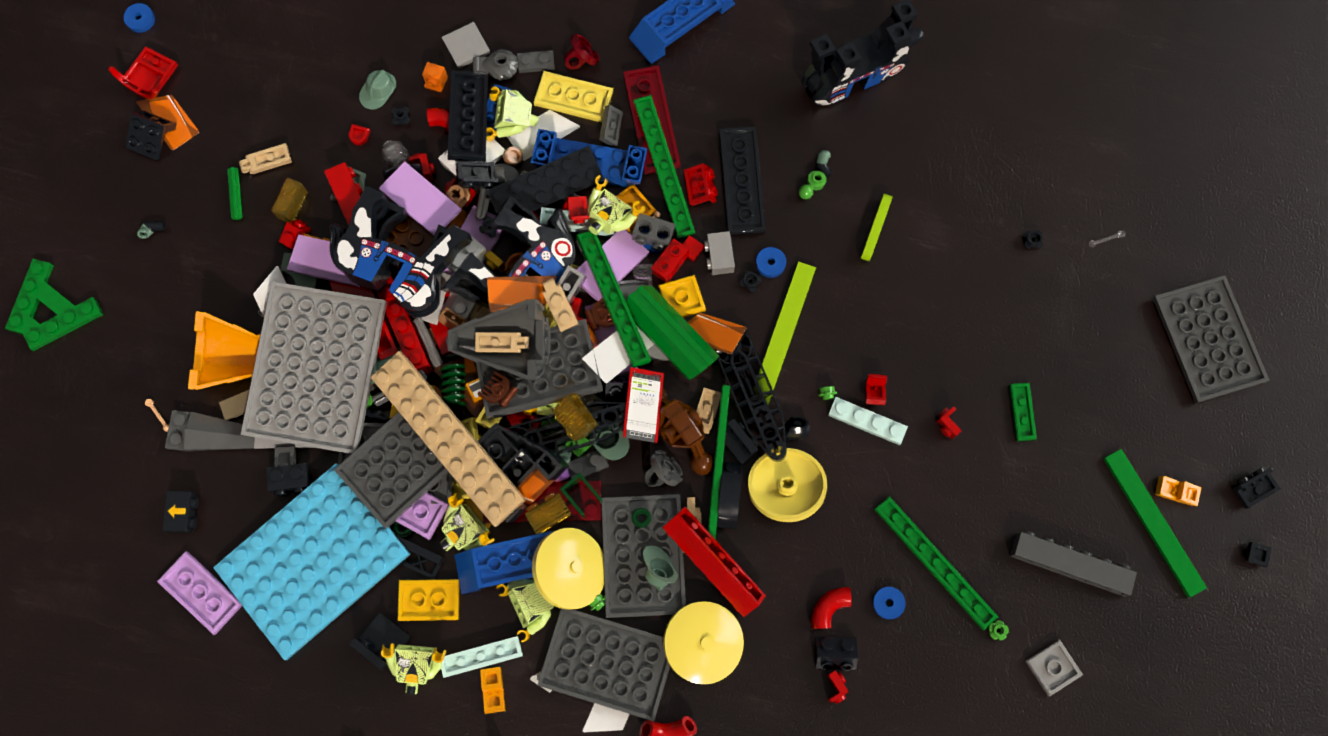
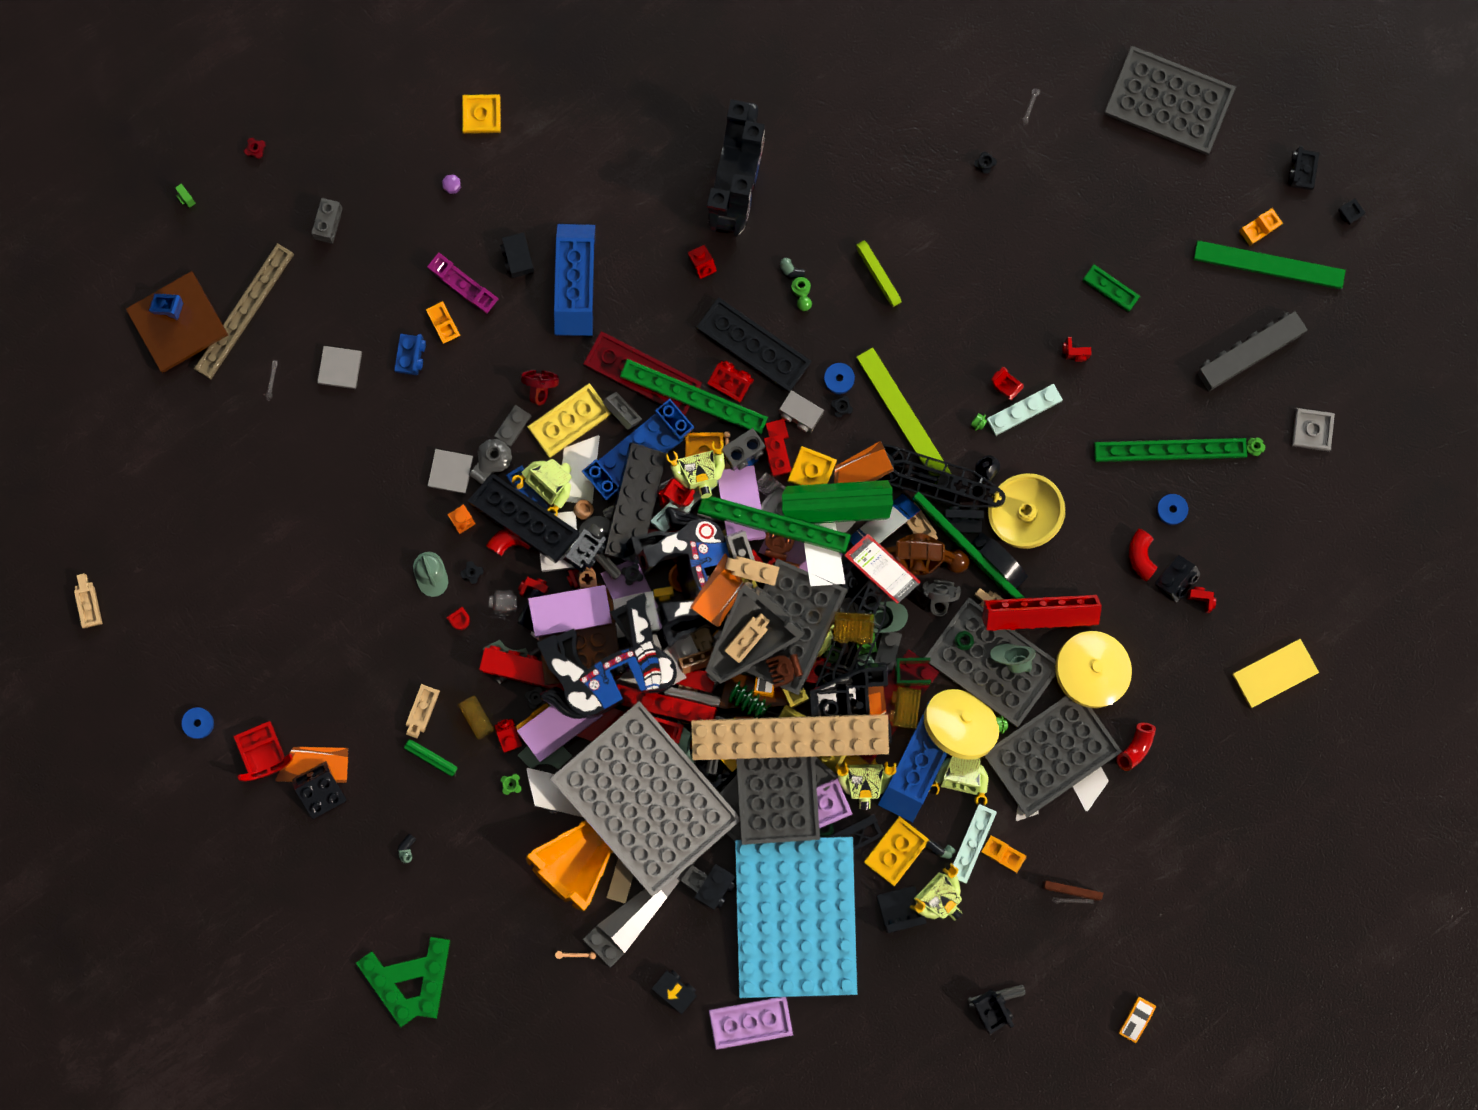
camera: 55 degrees left, 5 degrees up
none -> bright green plate [501,774,522,795]
none -> red bracket [688,245,717,279]
none -> sticker [850,494,921,546]
none -> arm [926,840,955,859]

